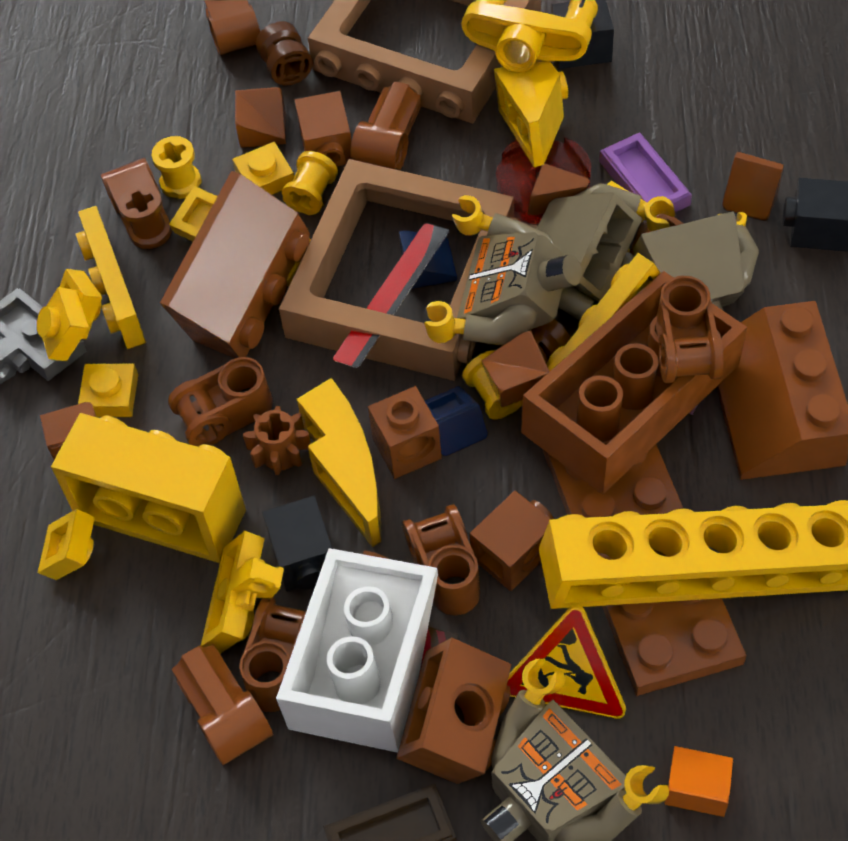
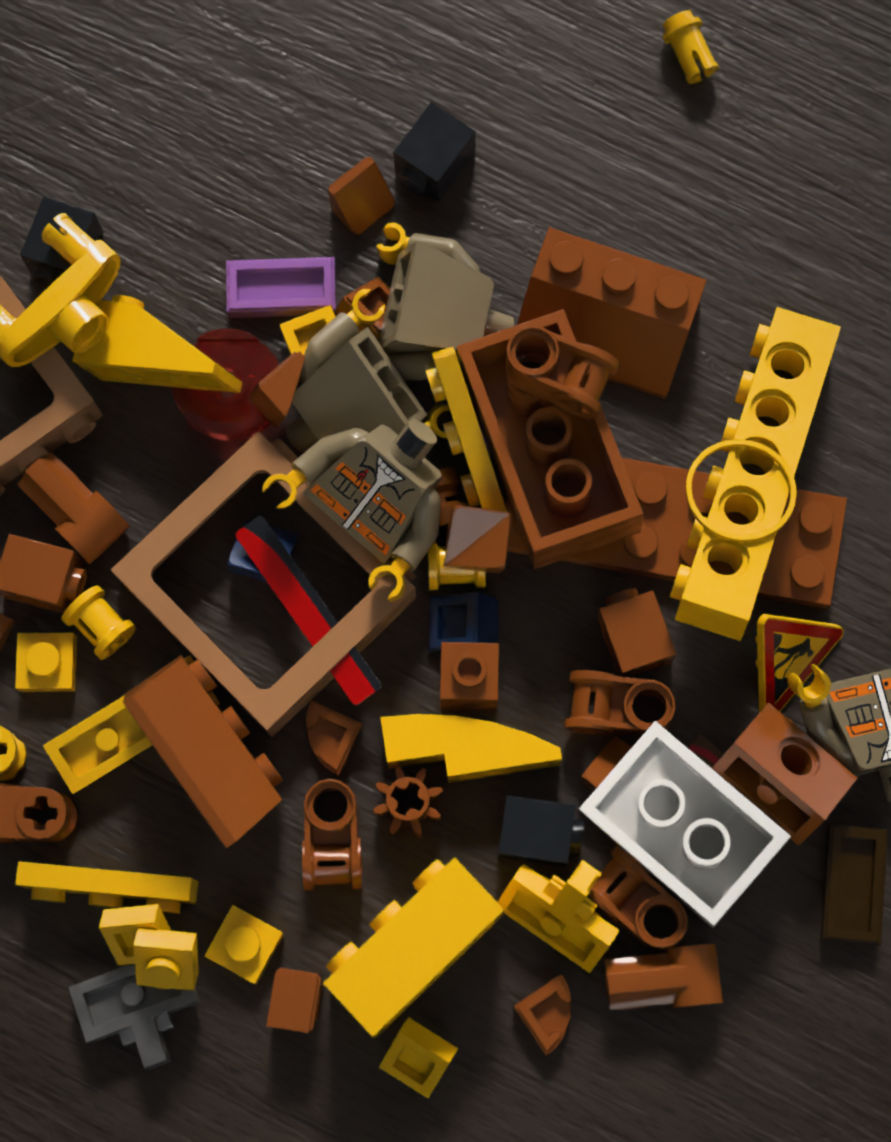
camera: 65 degrees left, 20 degrees up
none -> dark orange tile [306,700,363,777]
none -> dark orange tile [513,974,571,1056]
none -> yellow piece [685,439,797,542]

